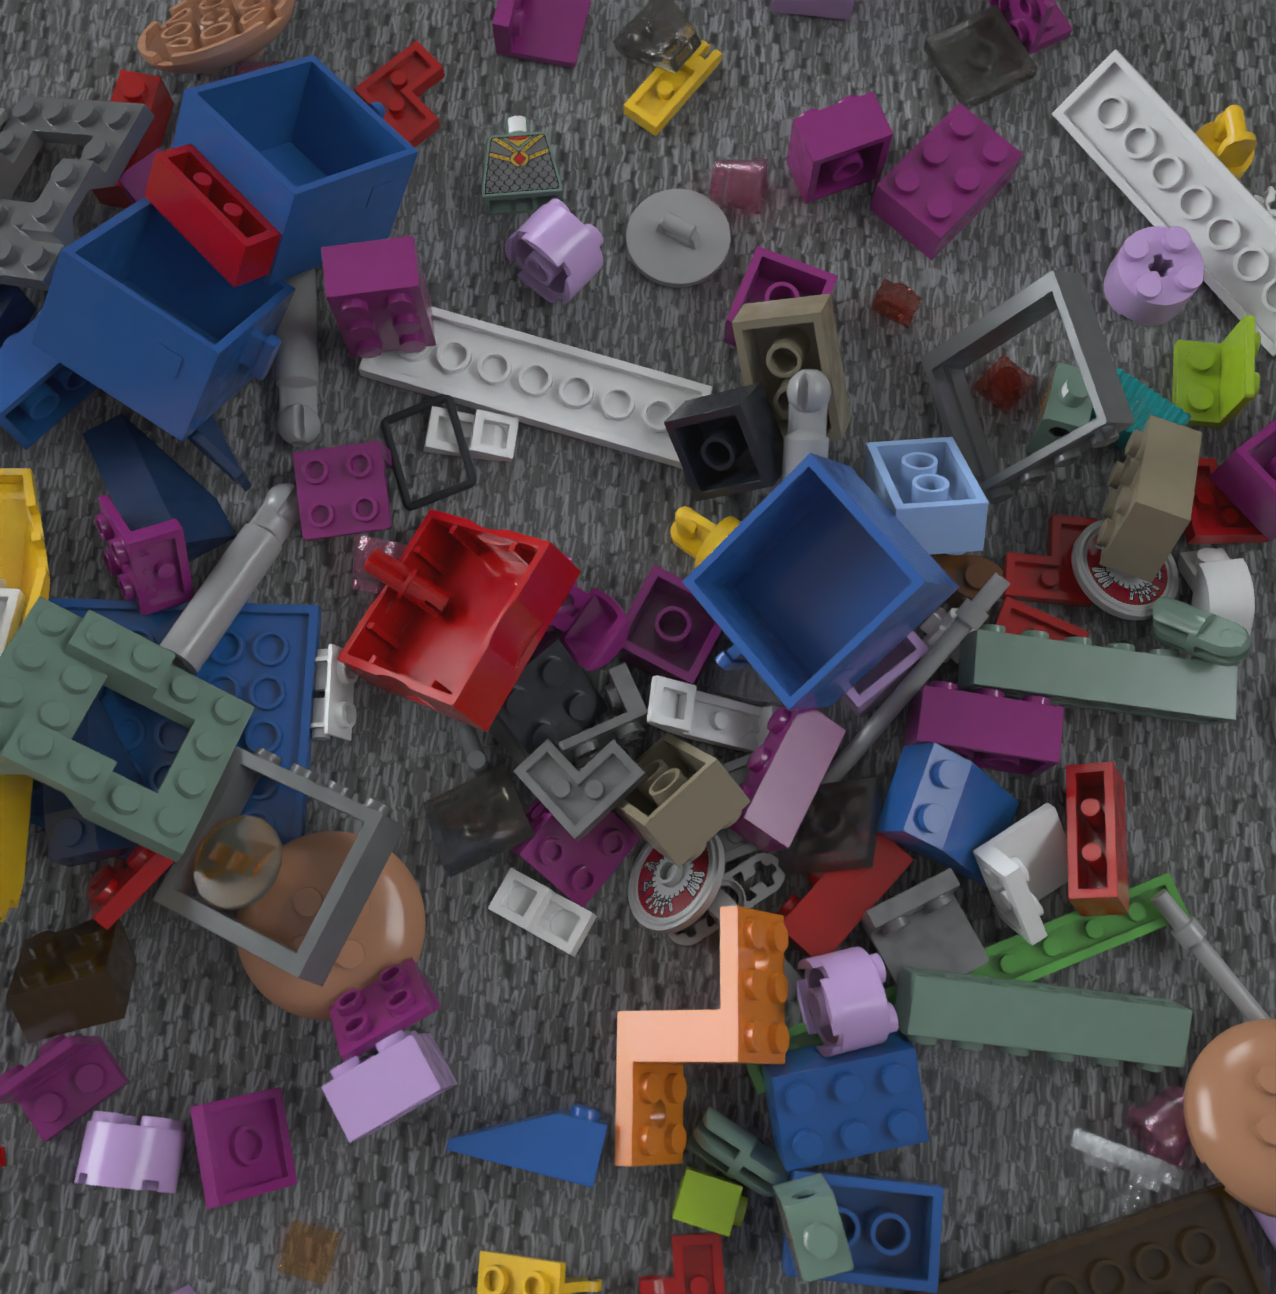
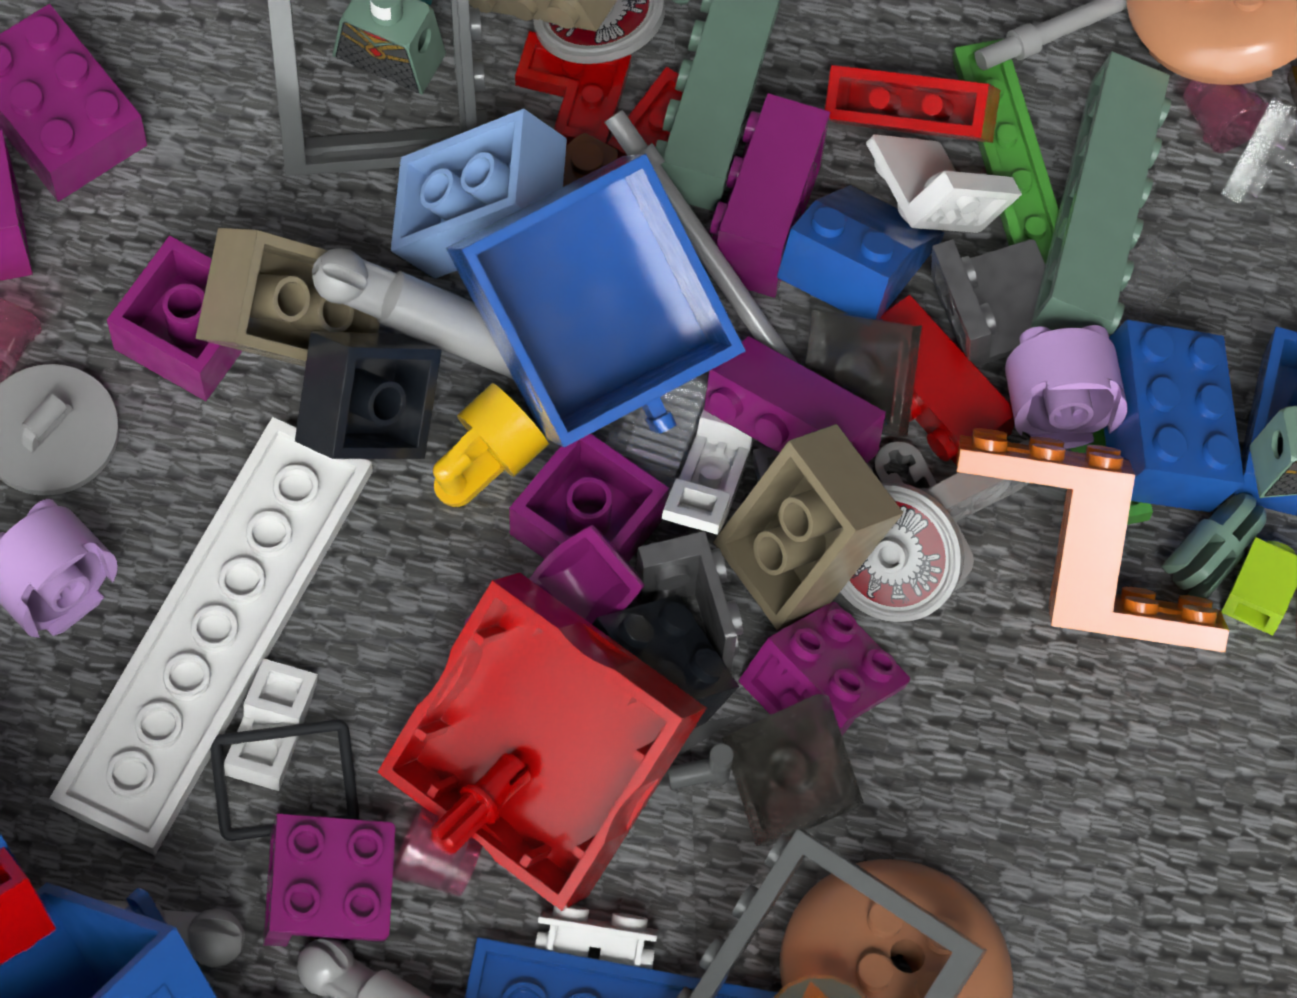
camera: 85 degrees left, 10 degrees down
magenta brick [321,236,436,358] -> none
lavender brick [321,1030,458,1143] -> none
magenta bracket [329,957,441,1062] -> none
blue slope [446,1102,609,1188] -> none
white slope [488,868,597,957] -> none
flat silver plate [514,739,648,842] -> none
clear red plate [871,279,923,328] -> none
clear red plate [974,354,1036,415] -> none

